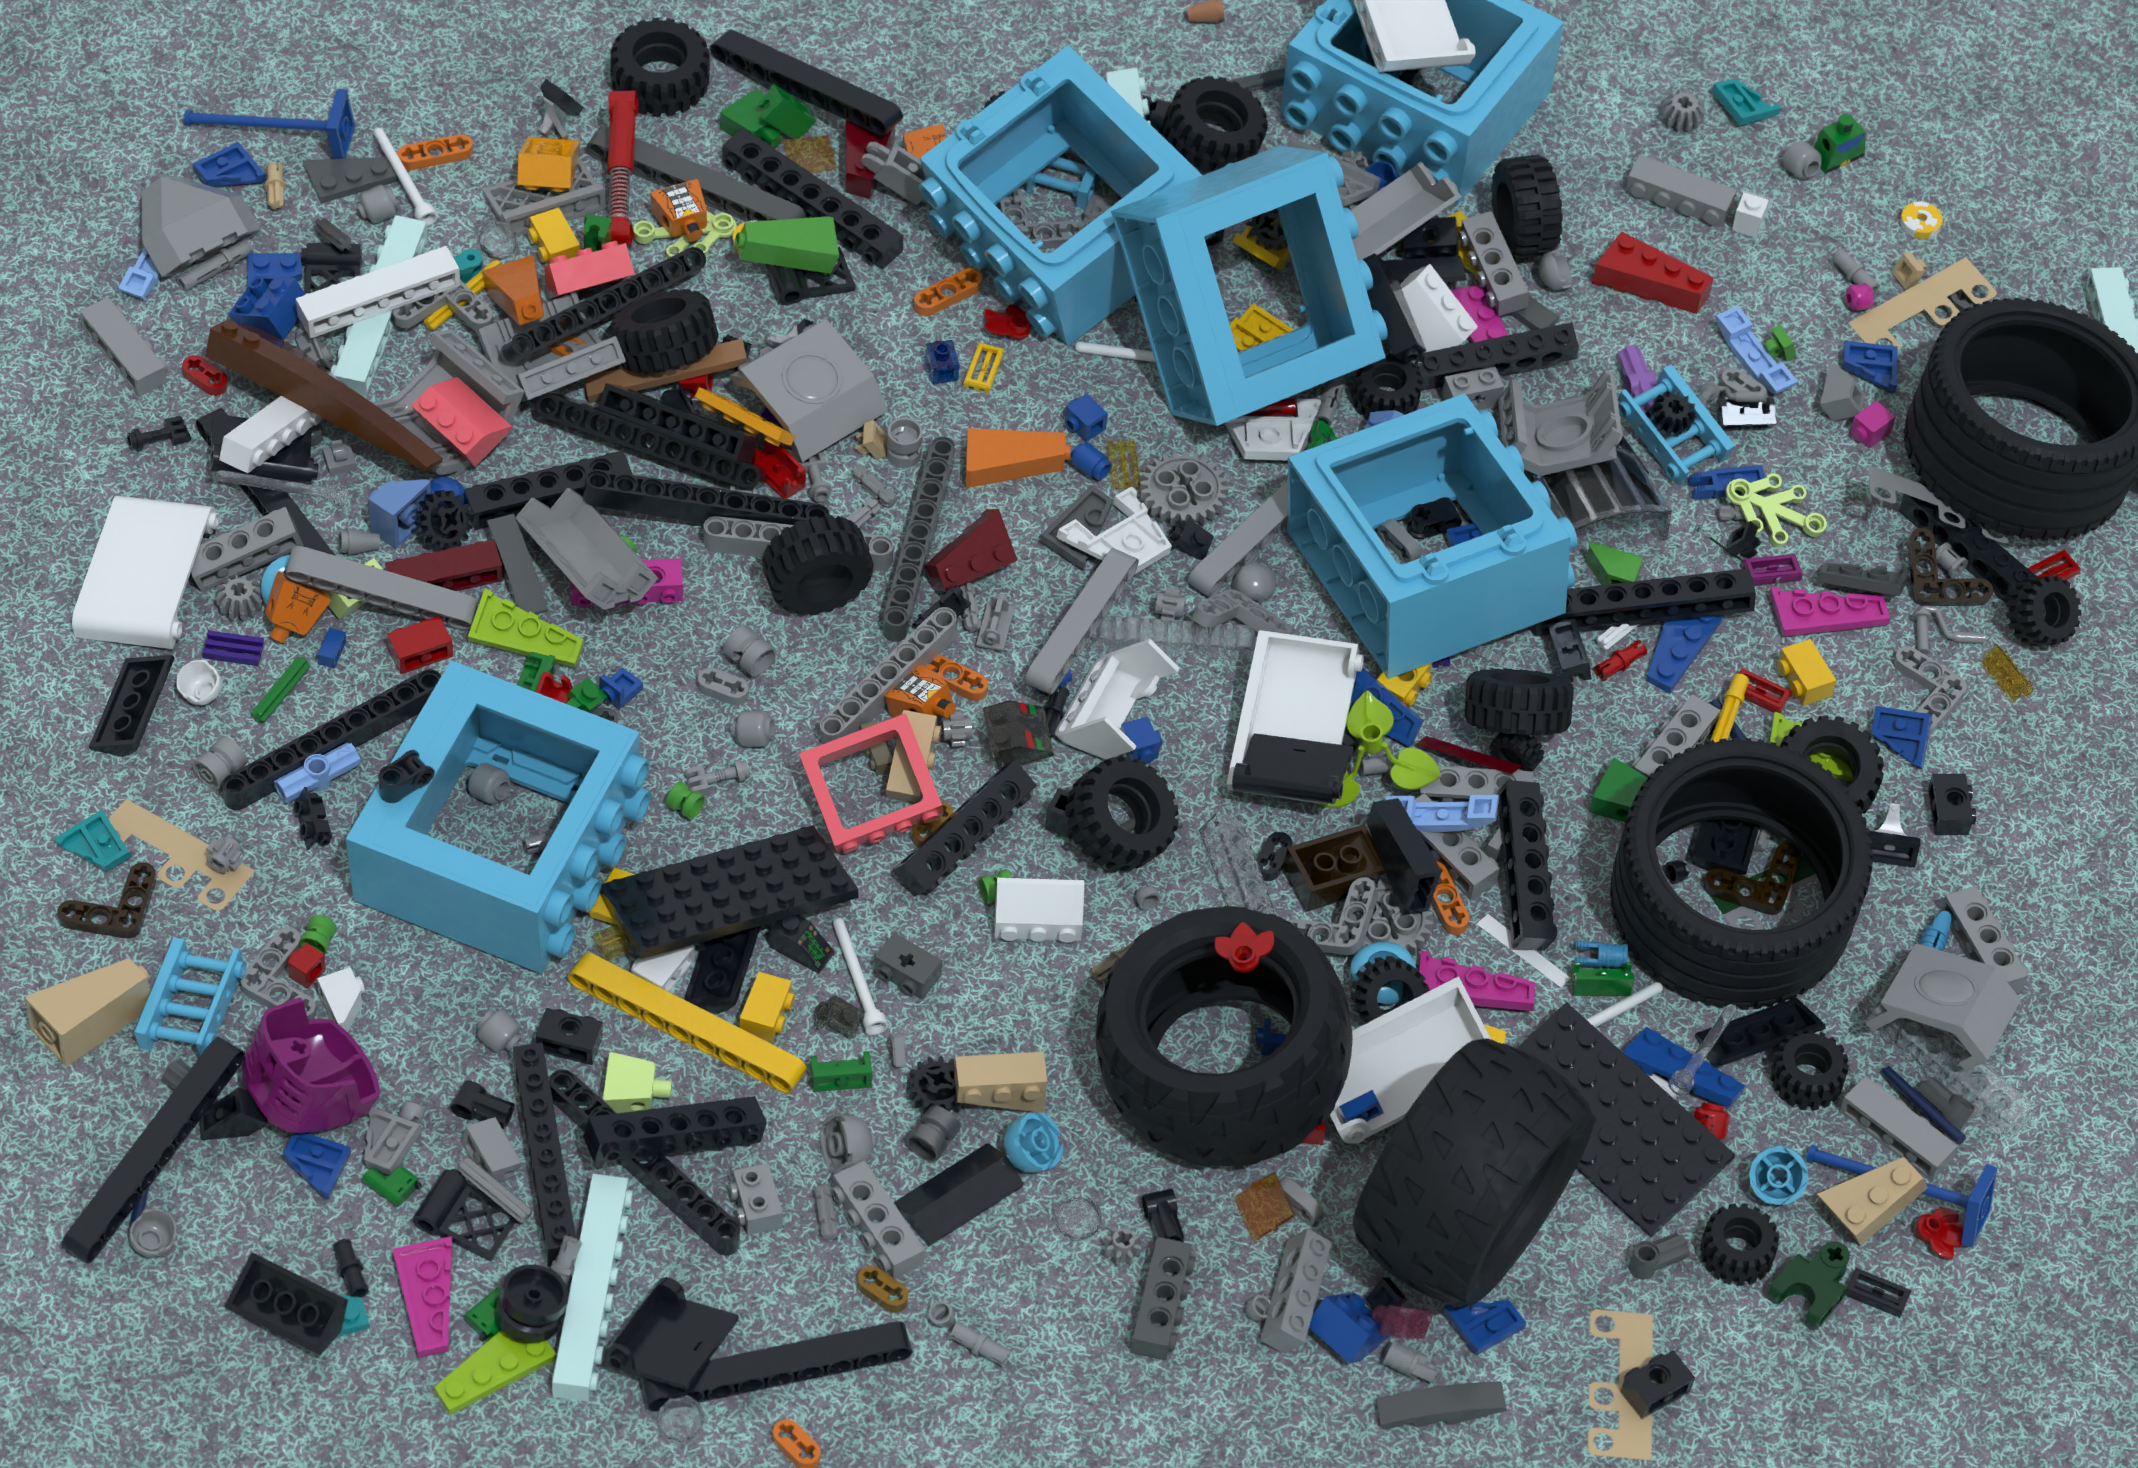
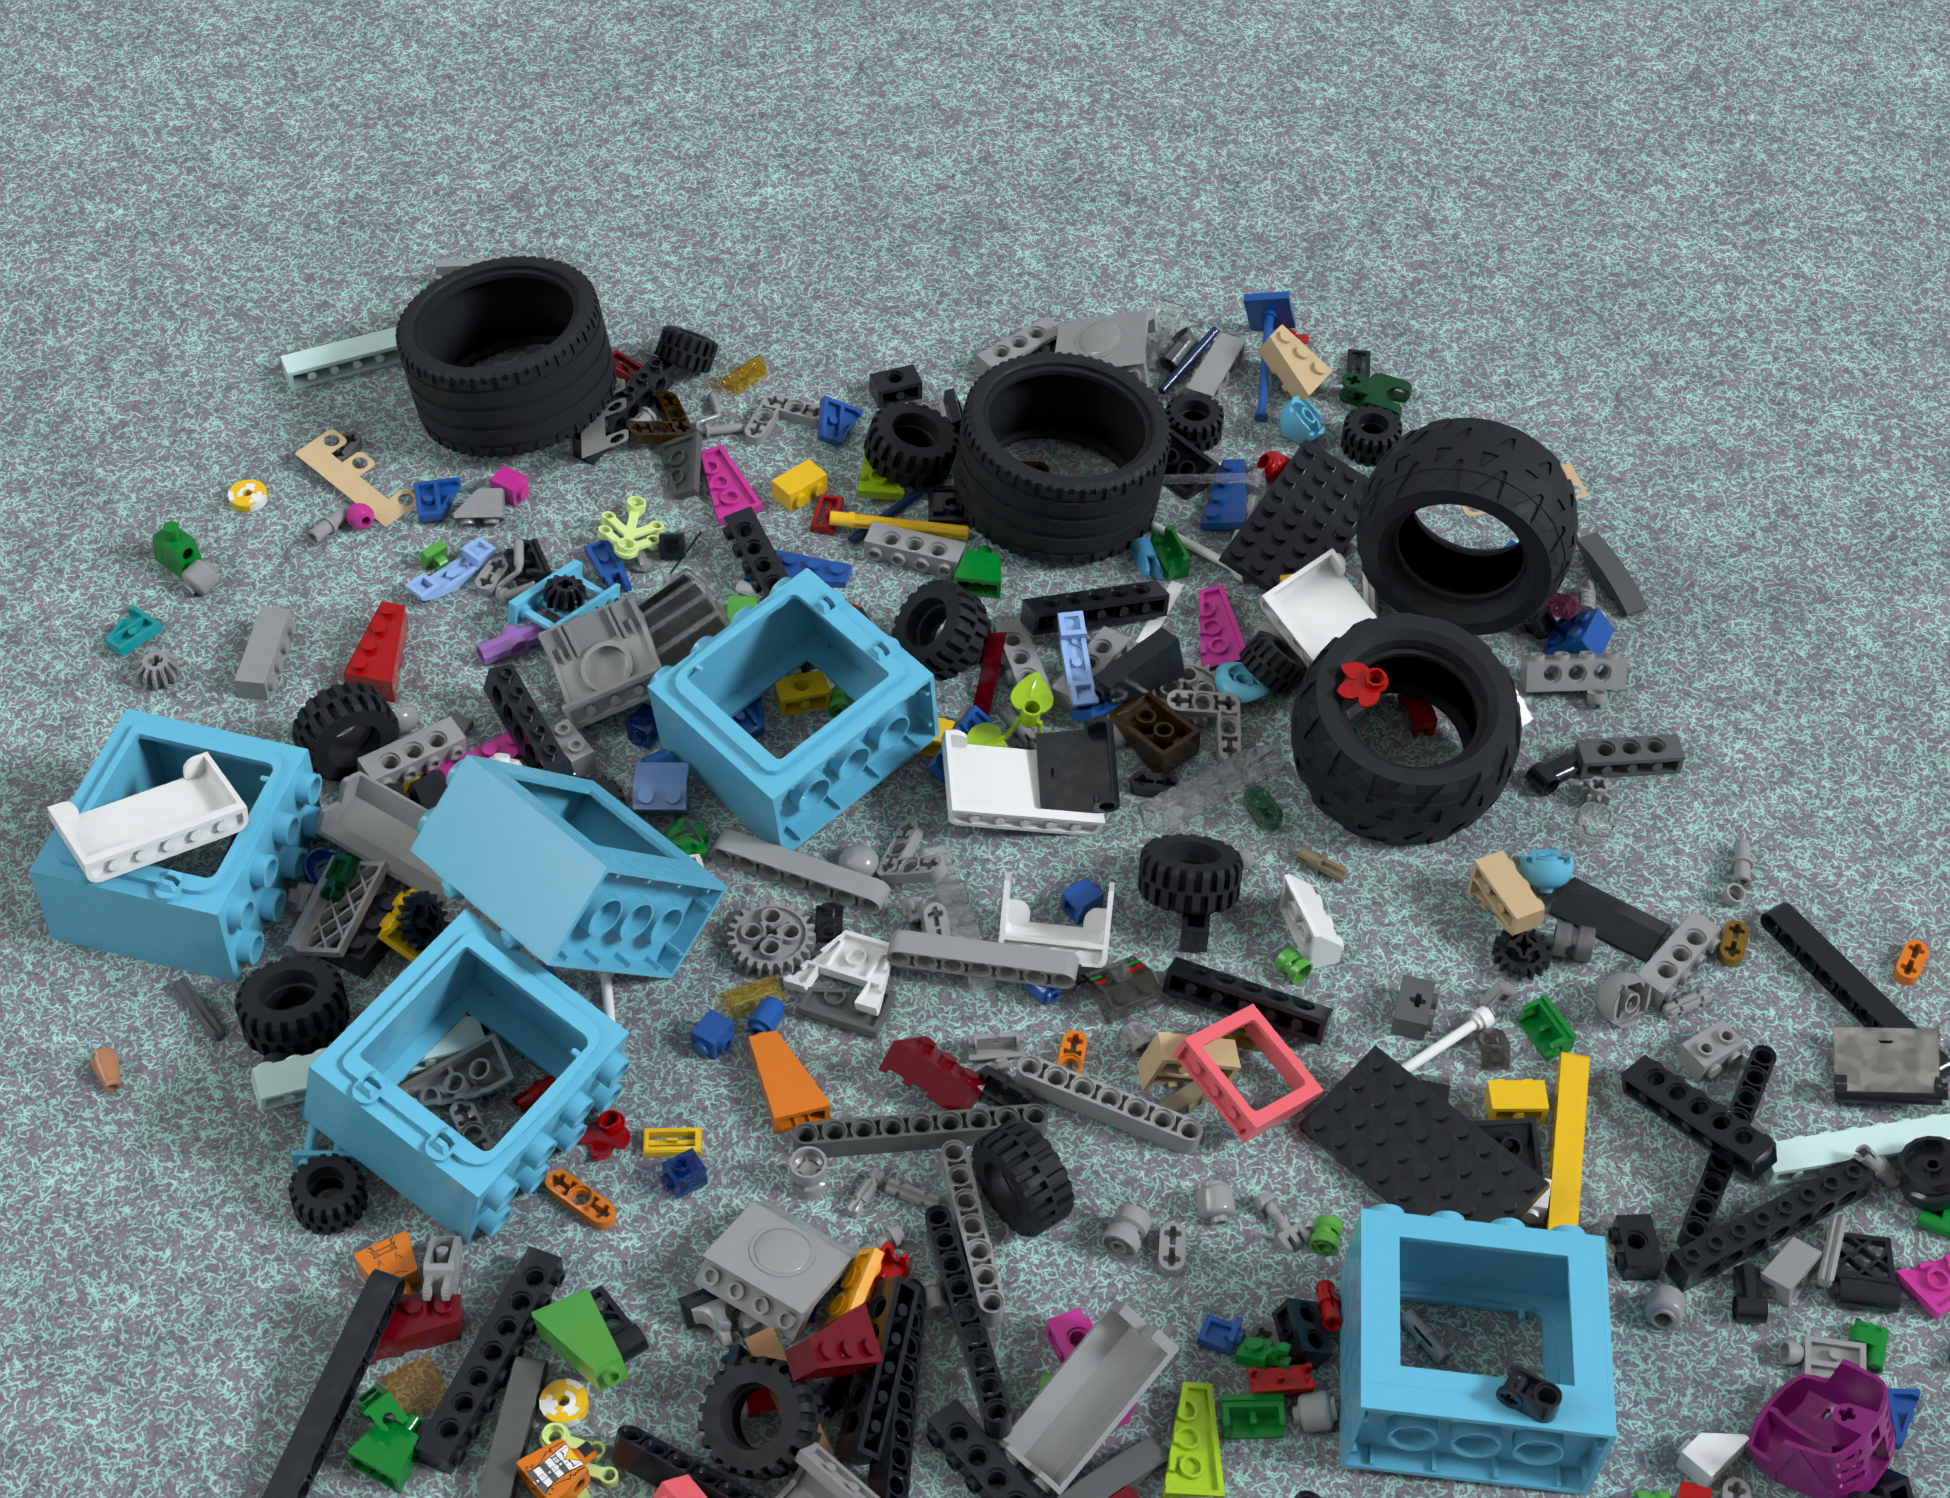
camera: 105 degrees left, 5 degrees down
yellowish green torso [603,1052,672,1113] -> none
tan tile [855,420,887,459] -> none
orange torso [884,664,956,718] -> none
white slope [1732,191,1772,238] -> none
magenta tile [1742,554,1803,586] -> none
tan tile [1892,252,1928,290] -> none
none -> dark green plate [319,853,360,903]
none -> dark red wedge [784,1302,883,1382]
none -> light grey beam [920,901,951,936]

